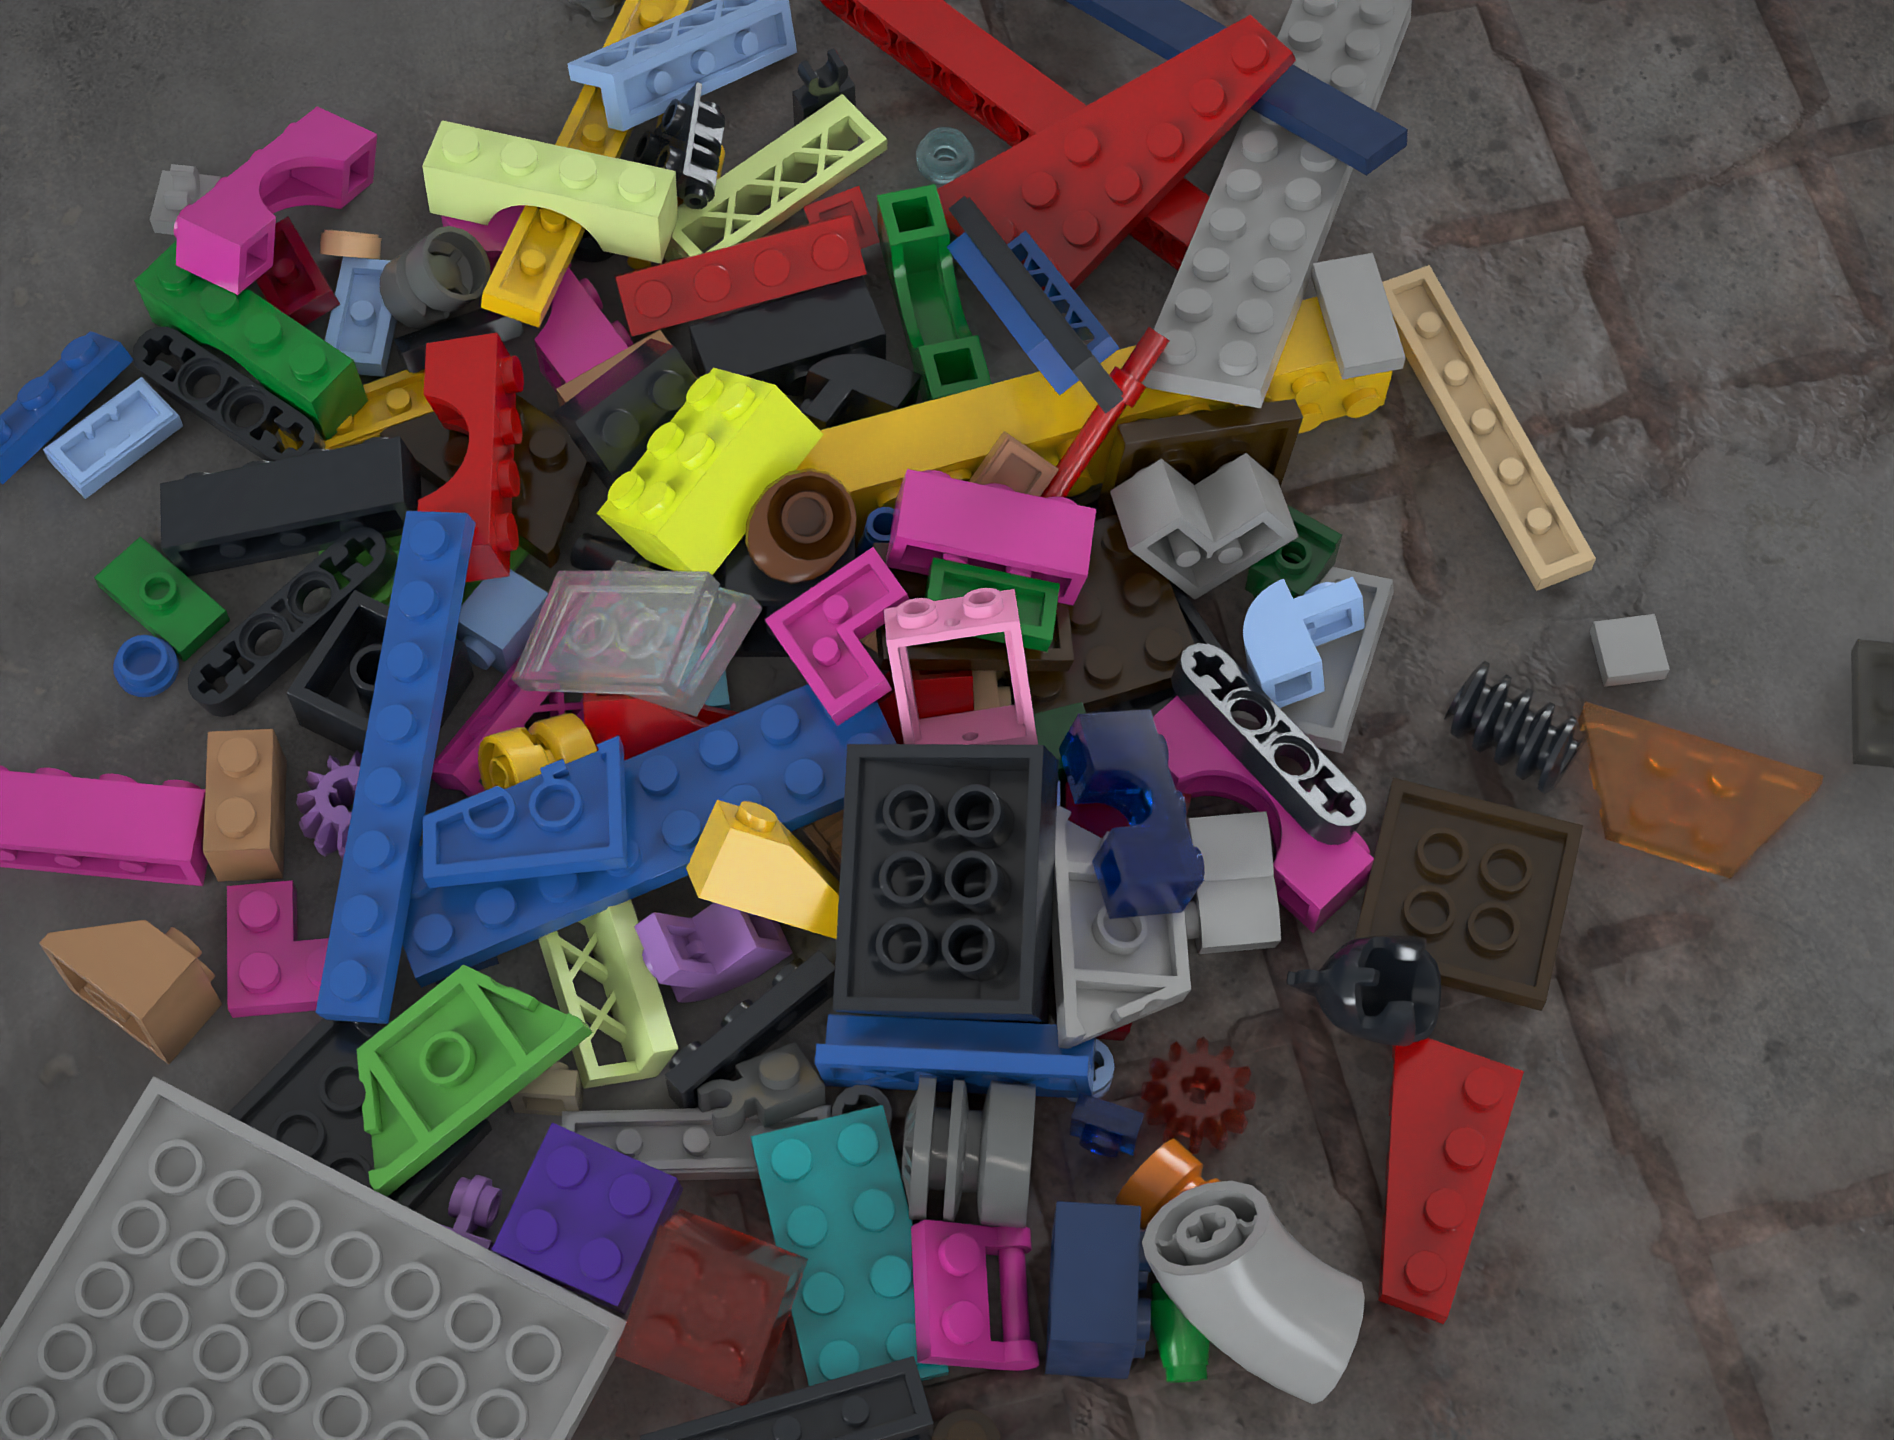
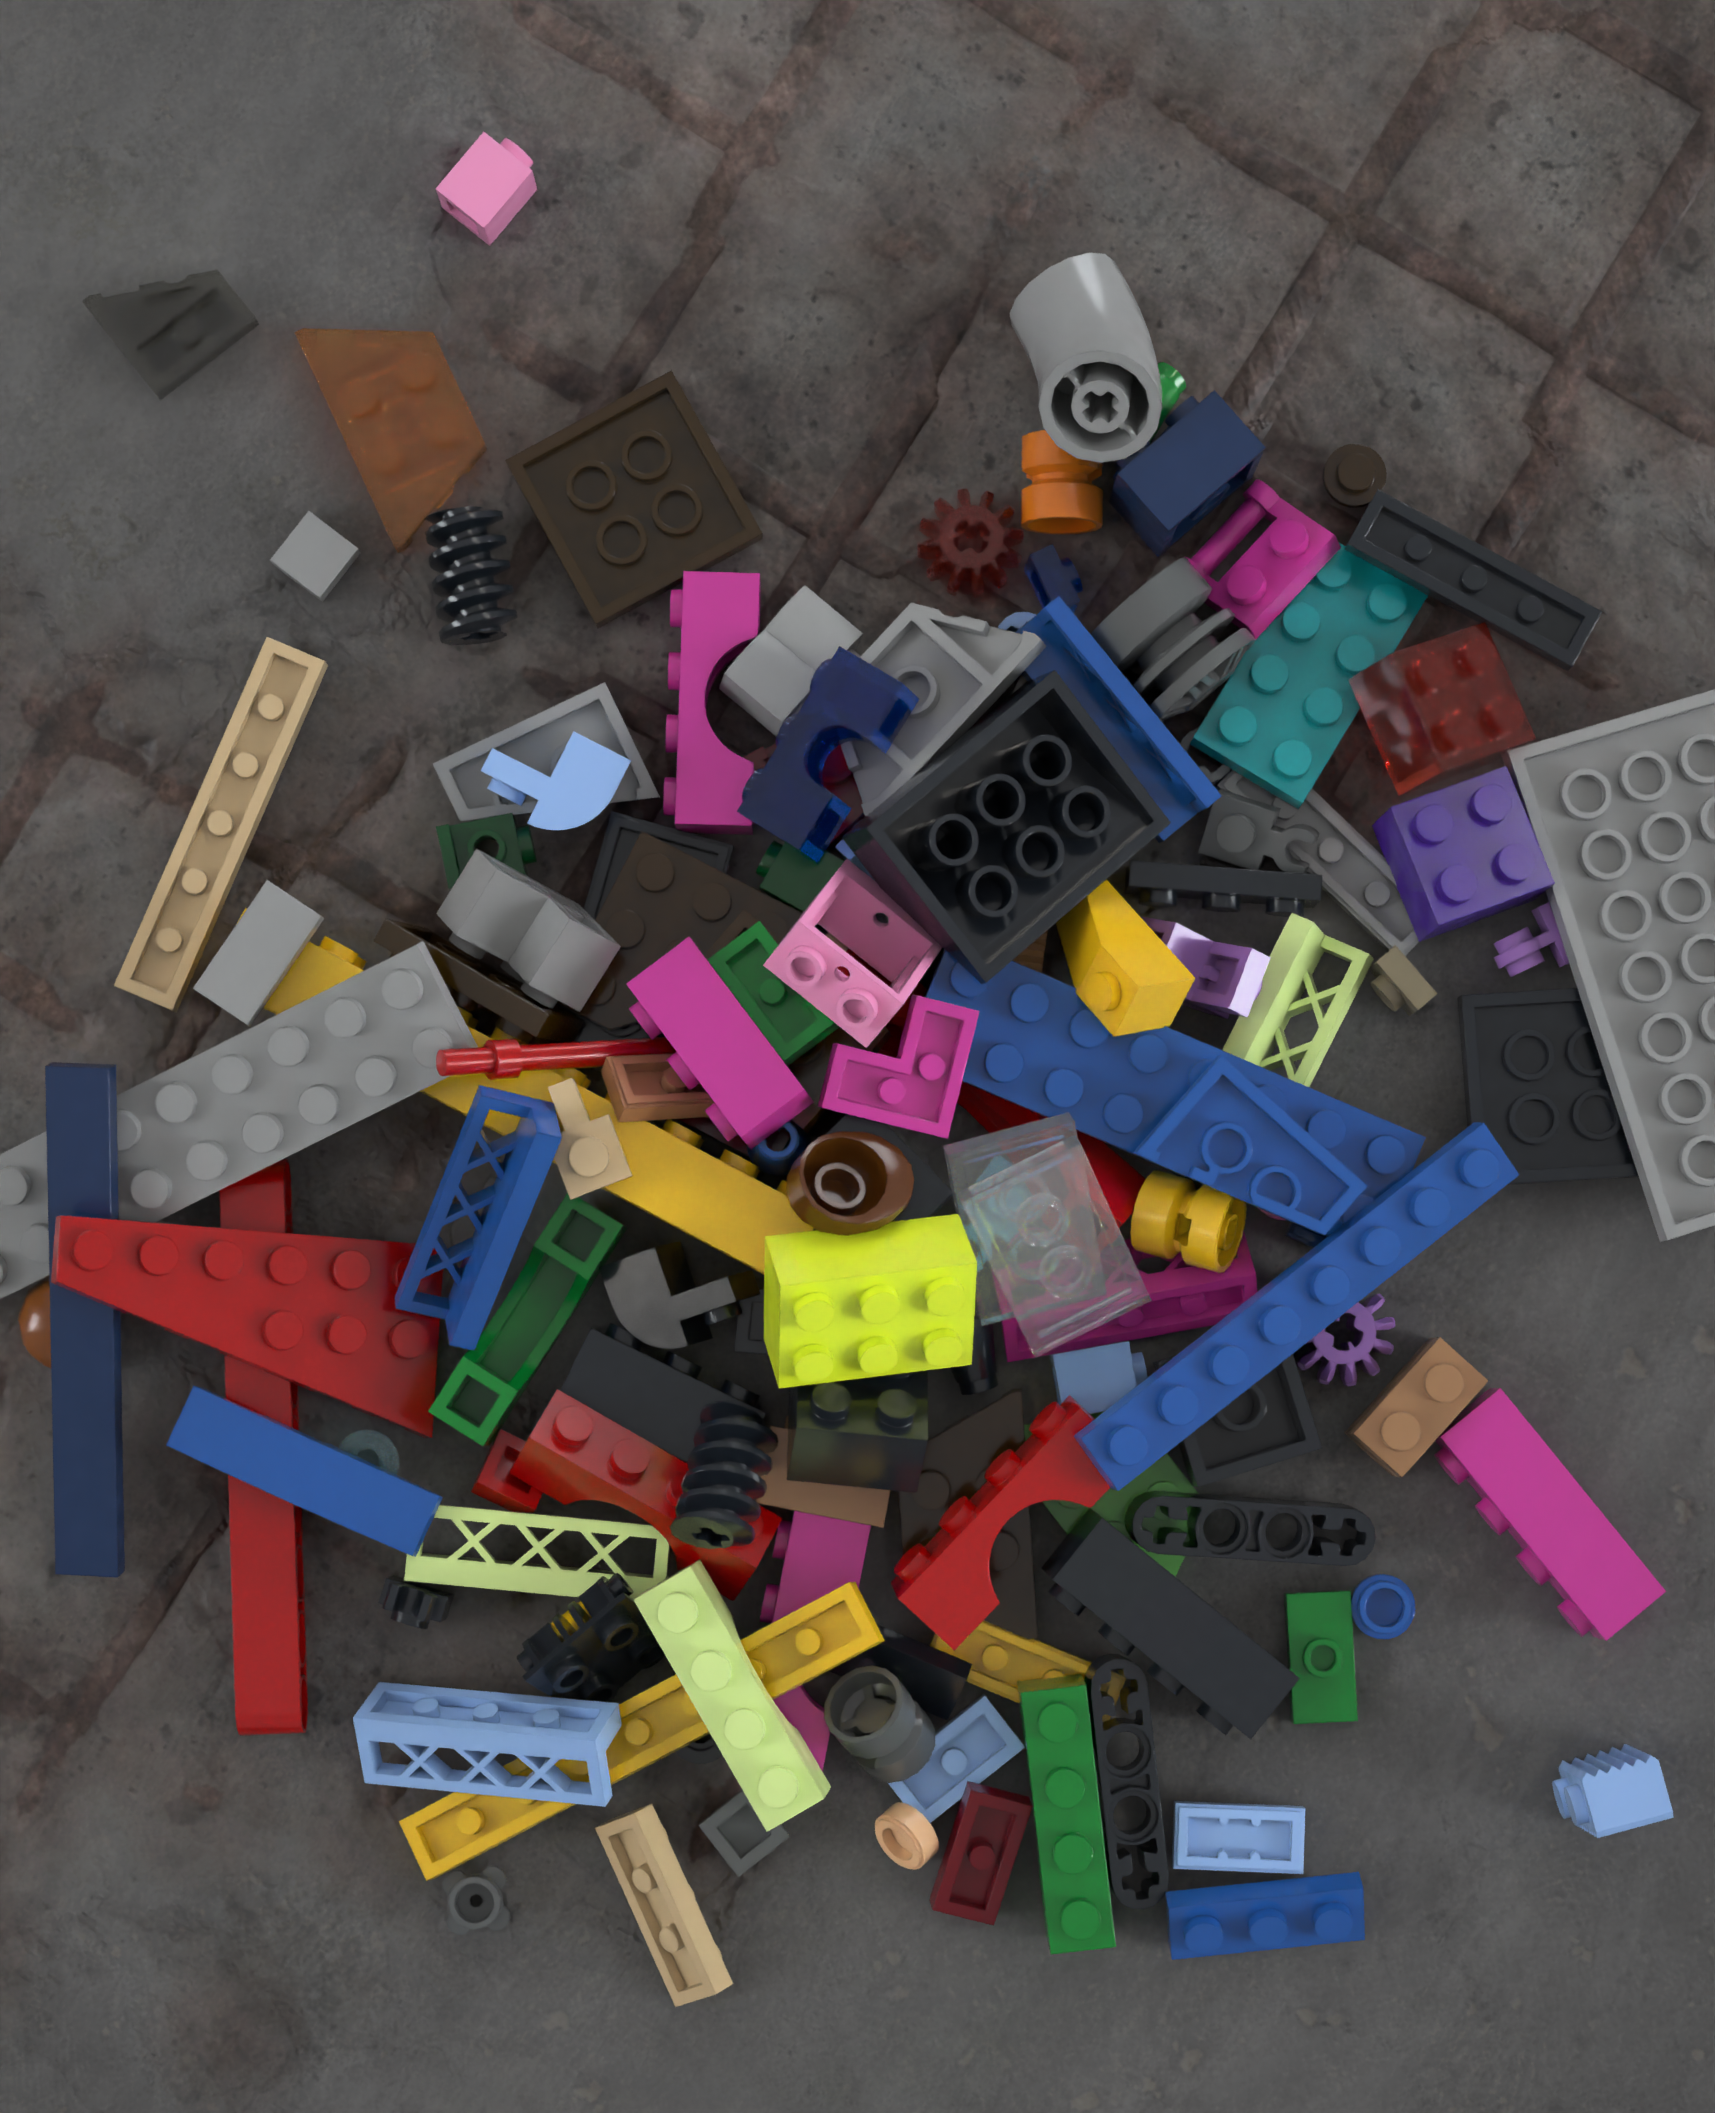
camera: 135 degrees left, 20 degrees up
medium nougat slope [39,920,222,1064] -> none
light grey tile [150,164,221,235] -> none
dark pink arch [174,106,377,295] -> none
dark pink plate [227,880,329,1018] -> none
bright green wing [357,965,593,1197] -> none
black tile [948,196,1124,413] -> none
black beam [1171,643,1367,845] -> none
black helmet [1286,935,1441,1046] -> none
red wing [1378,1038,1524,1324] -> none
none -> blue slope [166,1386,443,1557]
none -> bright pink brick [436,132,537,246]
none -> tan plate [548,1078,633,1200]
none -> tan plate [595,1804,733,2007]
none -> black piece [670,1400,779,1549]

